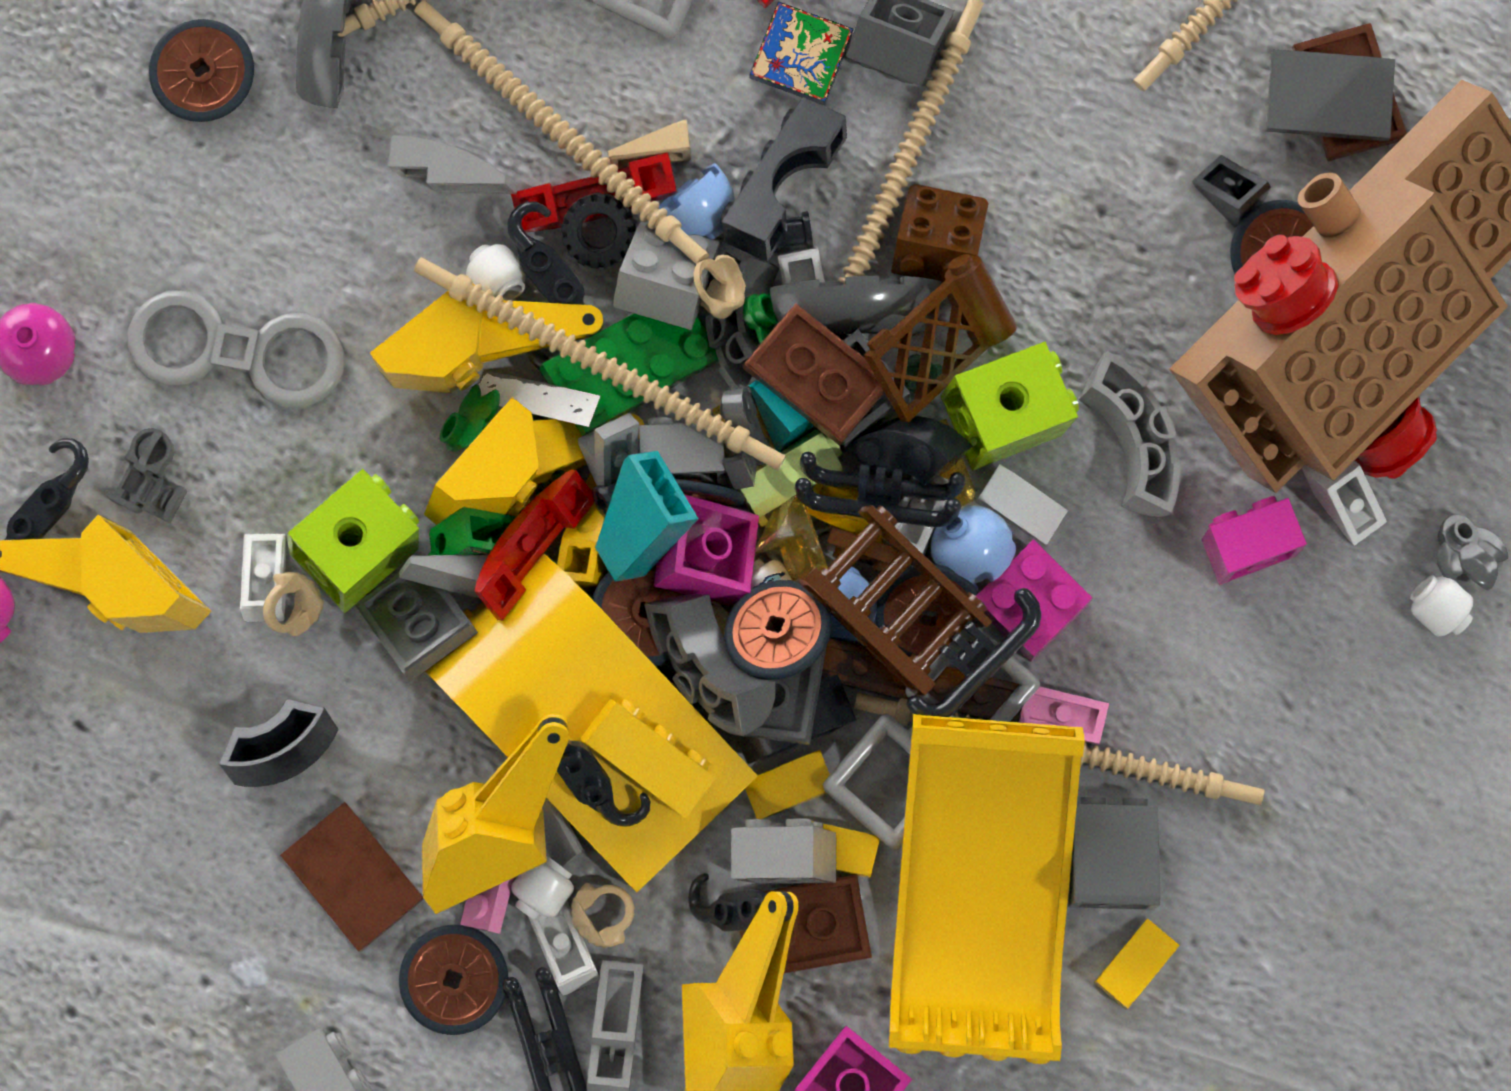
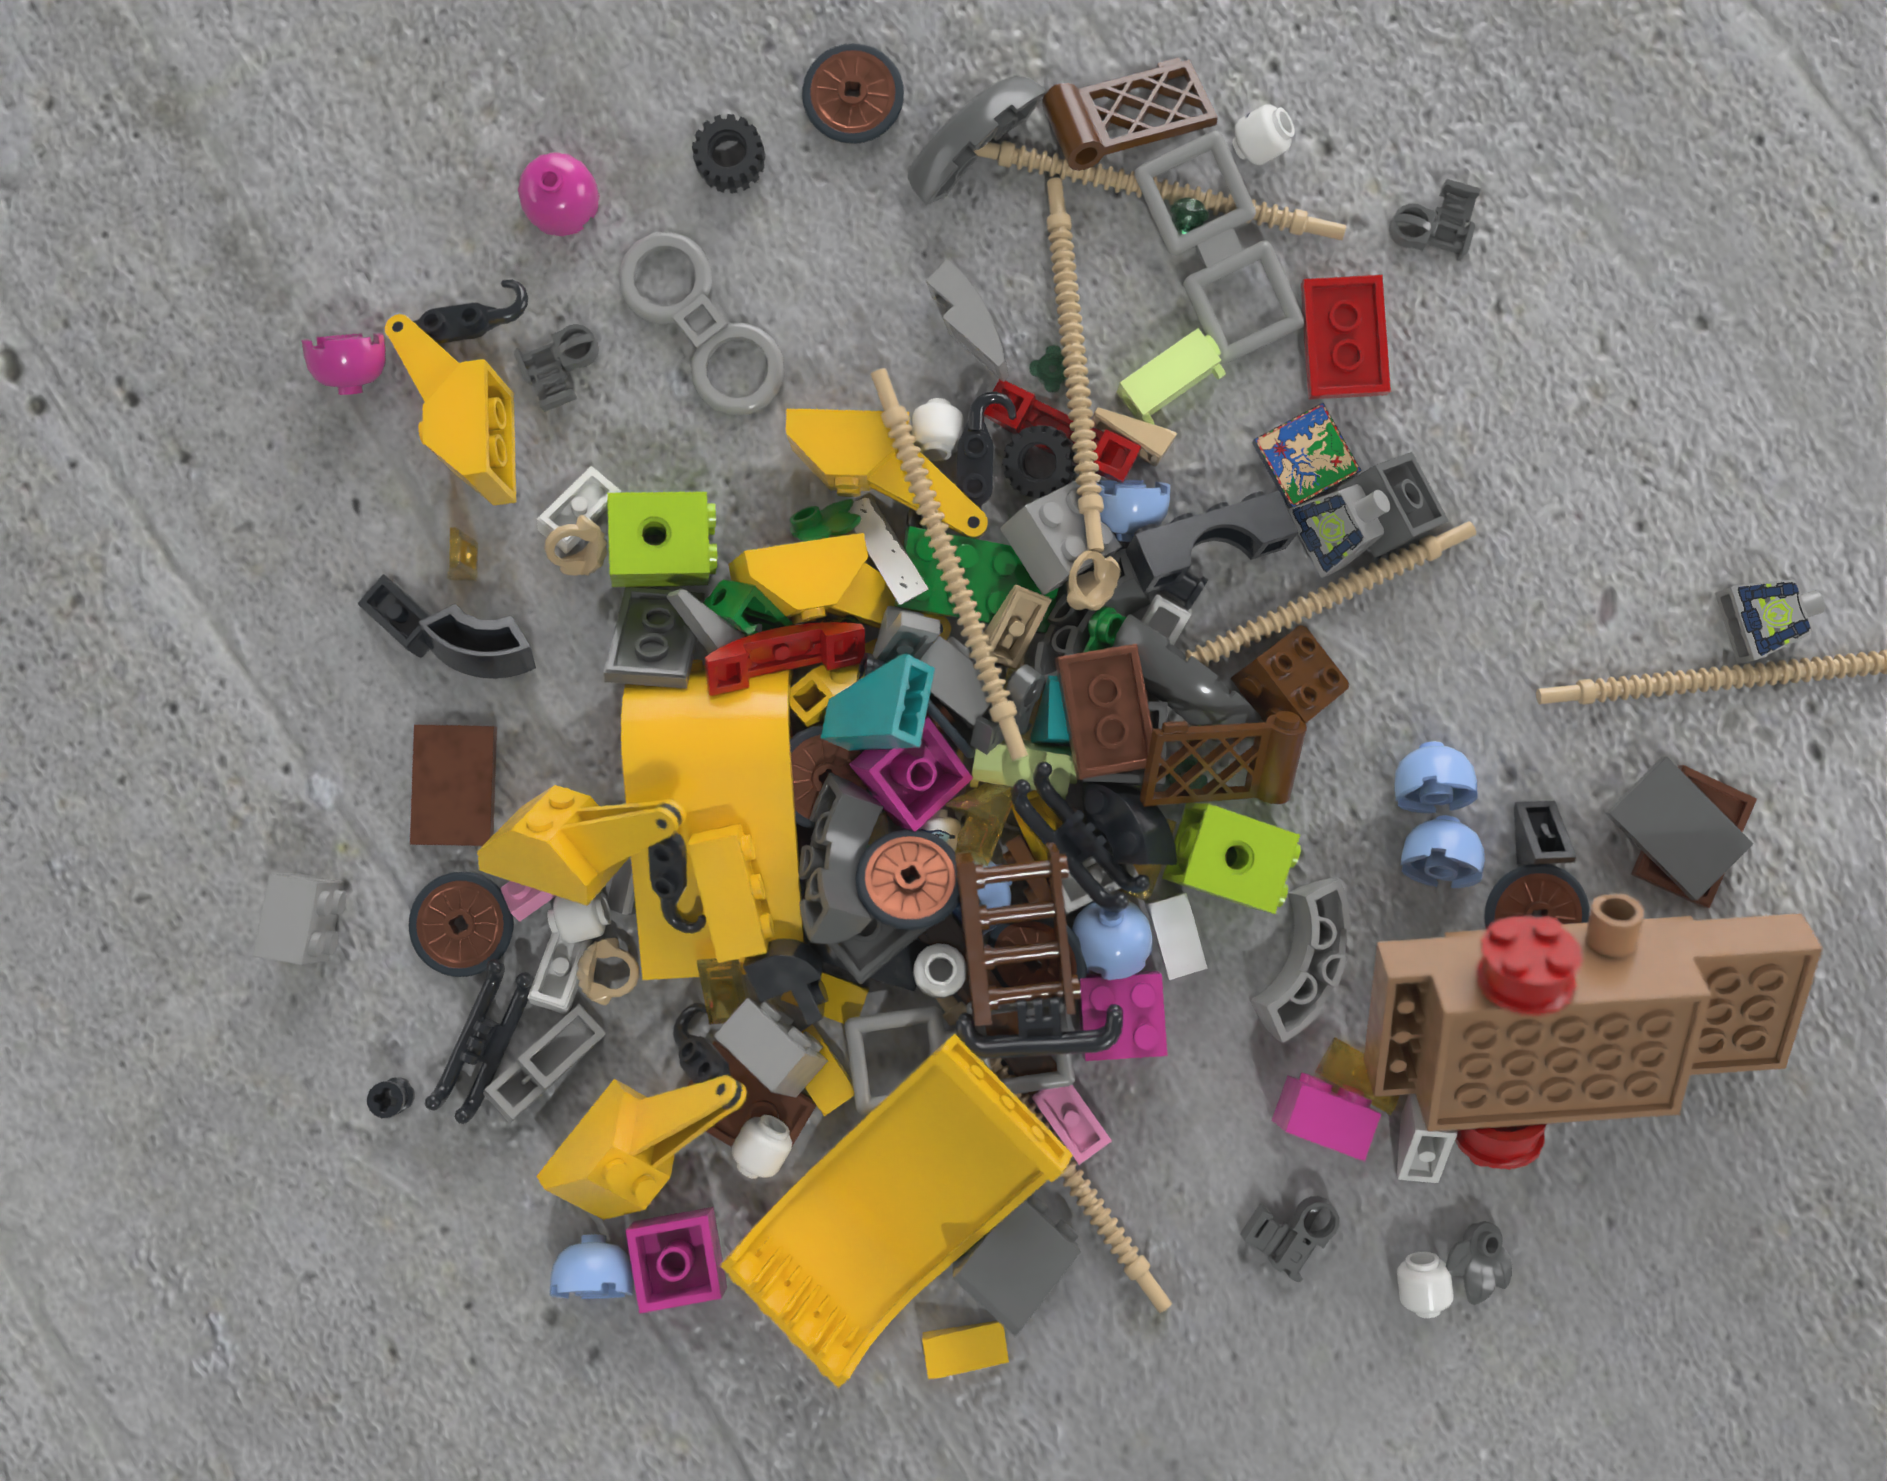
camera: 40 degrees right, 5 degrees up
none -> black slope [357,574,431,658]
none -> clear yellow slope [447,527,478,580]
none -> black tyre [692,114,765,193]
none -> clear yellow slope [697,958,750,1025]
none -> white head [731,1115,792,1179]
none -> black brick [743,938,828,1025]
none -> white head [913,943,967,998]
none -> tan slope [983,584,1052,670]
none -> clear green plate [1029,345,1067,393]
none -> yellowish green brick [1117,328,1226,425]
none -> dark grey piece [1240,1196,1339,1282]
none -> torso [1288,484,1390,578]
none -> clear yellow slope [1315,1037,1400,1116]
none -> light blue cylinder [1394,741,1478,813]
none -> light blue cylinder [1400,815,1485,888]

